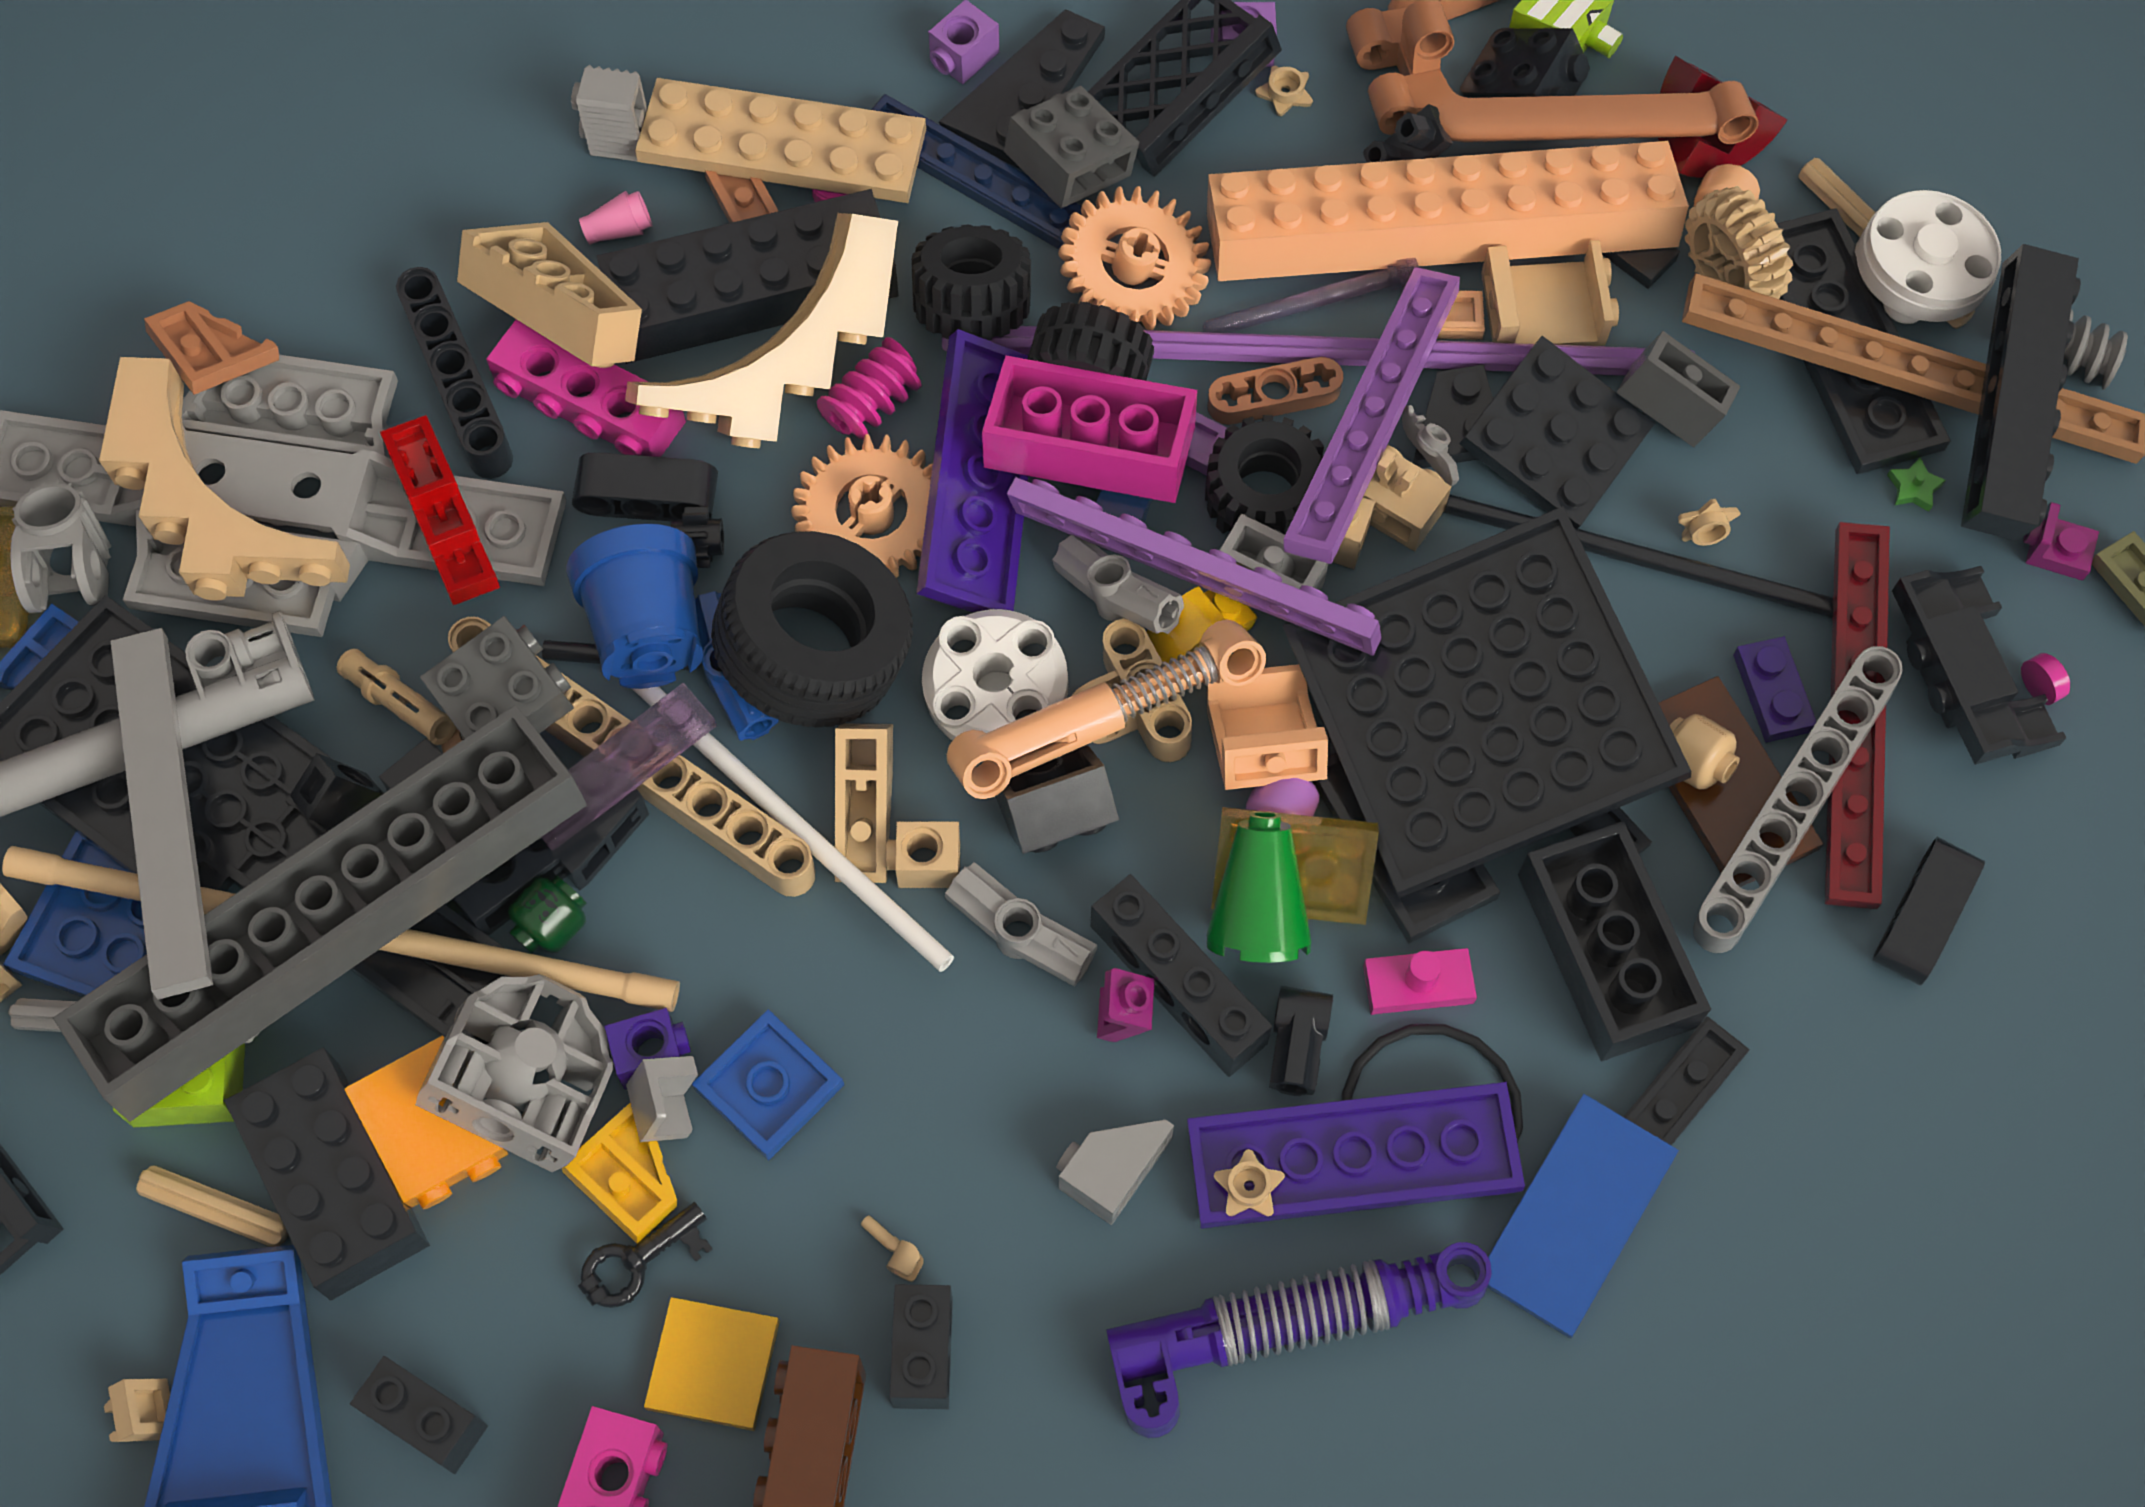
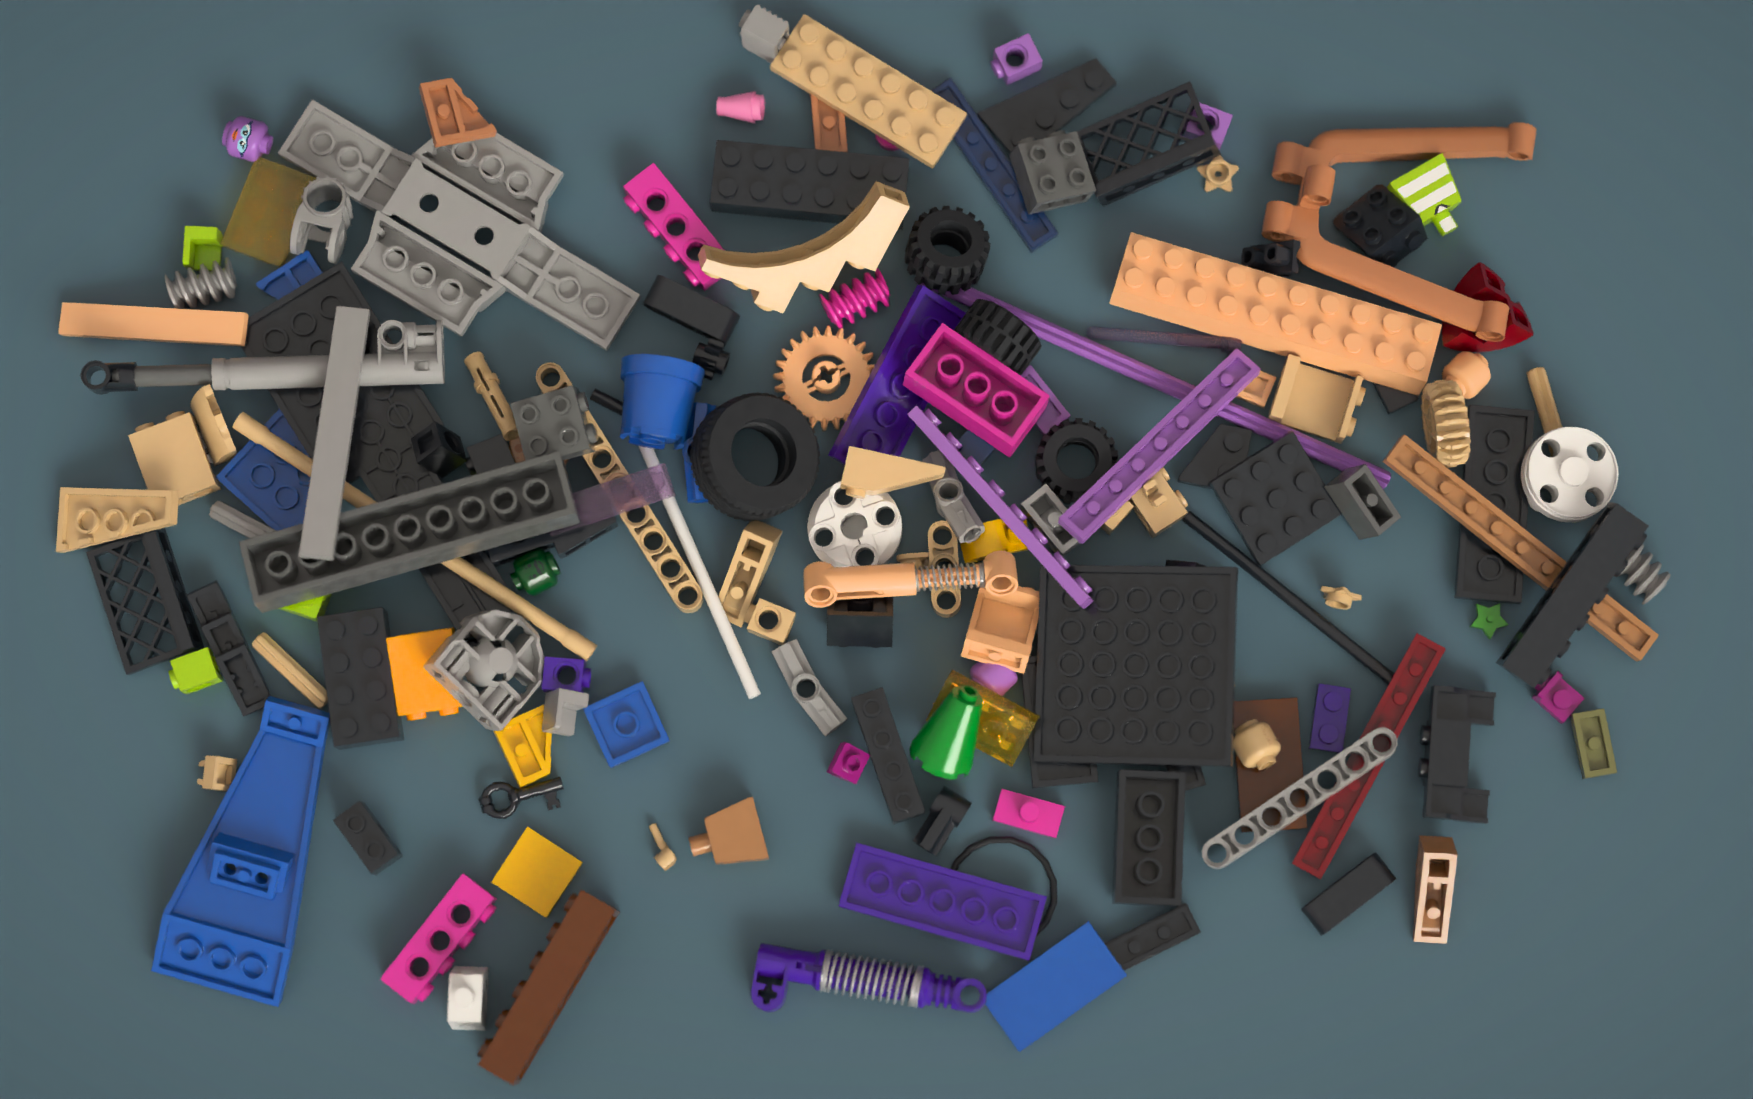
camera: 20 degrees right, 15 degrees up
tan arch [99,357,350,601] -> none
red slope [380,415,500,606] -> none
black beam [396,267,513,479] -> none
tan wedge [457,222,642,368] -> none
black brick [890,1284,953,1409] -> none
light grey slope [1056,1120,1174,1225] -> none
light nougat gear [1058,186,1211,330] -> none
nougat beam [1207,357,1343,425] -> none
tan plate [1214,1149,1285,1217] -> none
light grey piece [1402,405,1459,486] -> none
dark pink tile [2021,653,2070,705] -> none
none -> lime brick [168,647,223,695]
none -> black slope [187,580,271,716]
none -> medium nougat torso [688,797,769,865]
none -> tan slope [840,446,946,499]
none -> medium nougat slope [1413,835,1458,944]

